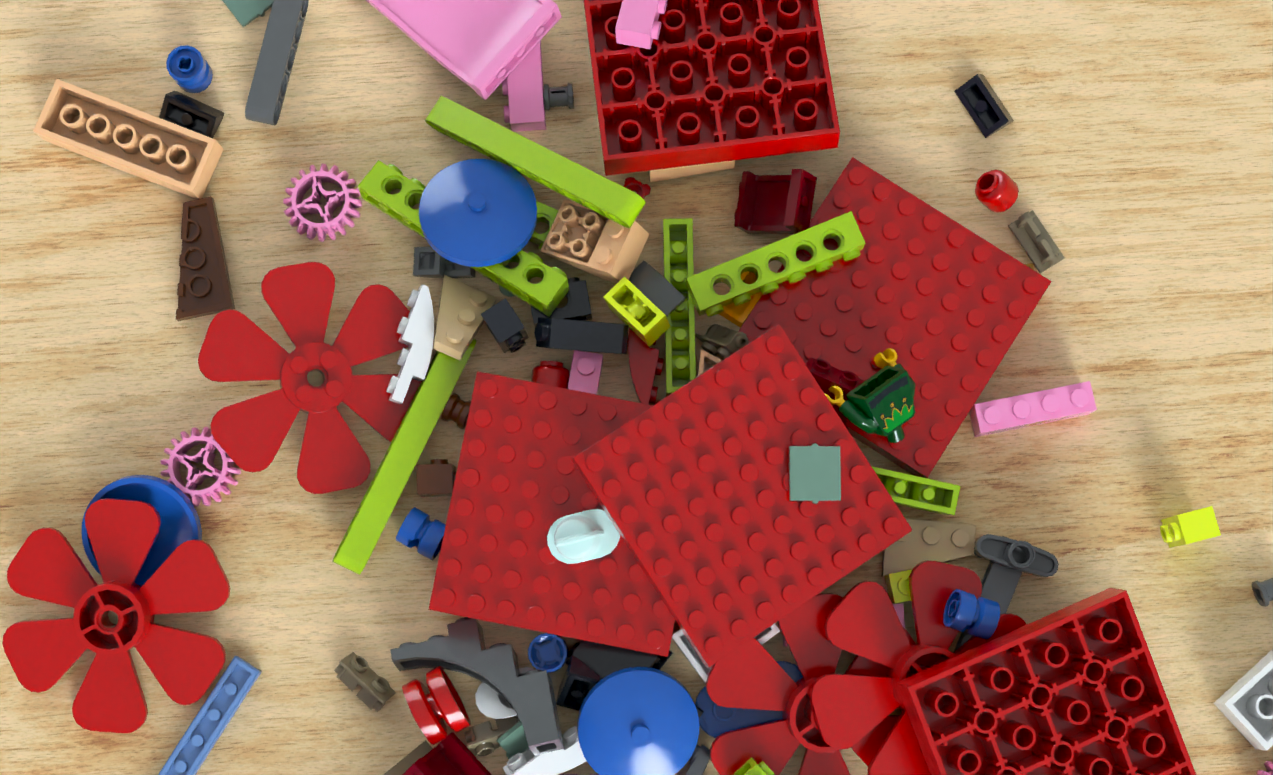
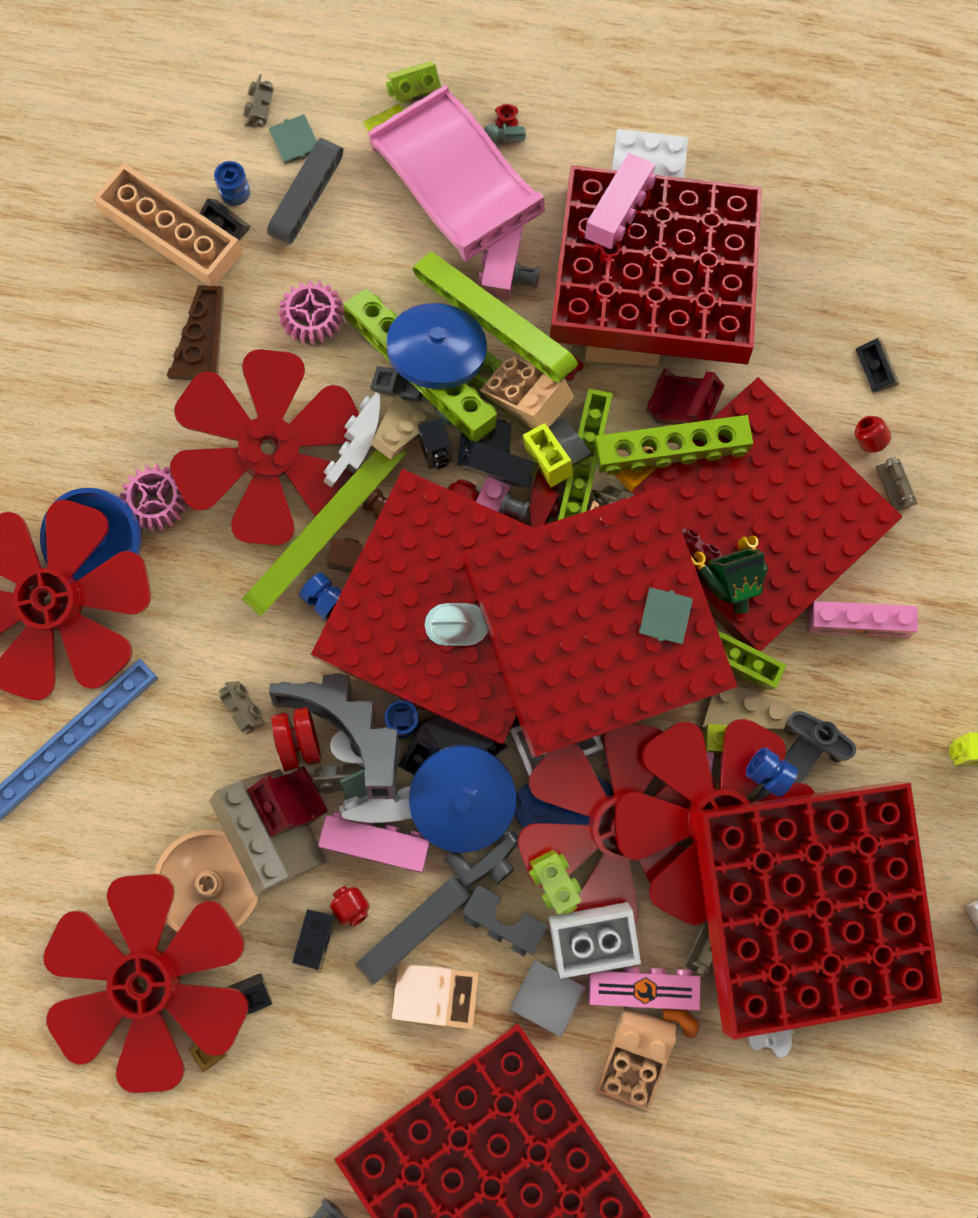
camera: 10 degrees right, 5 degrees down
none -> dark grey connector [499,494,530,523]

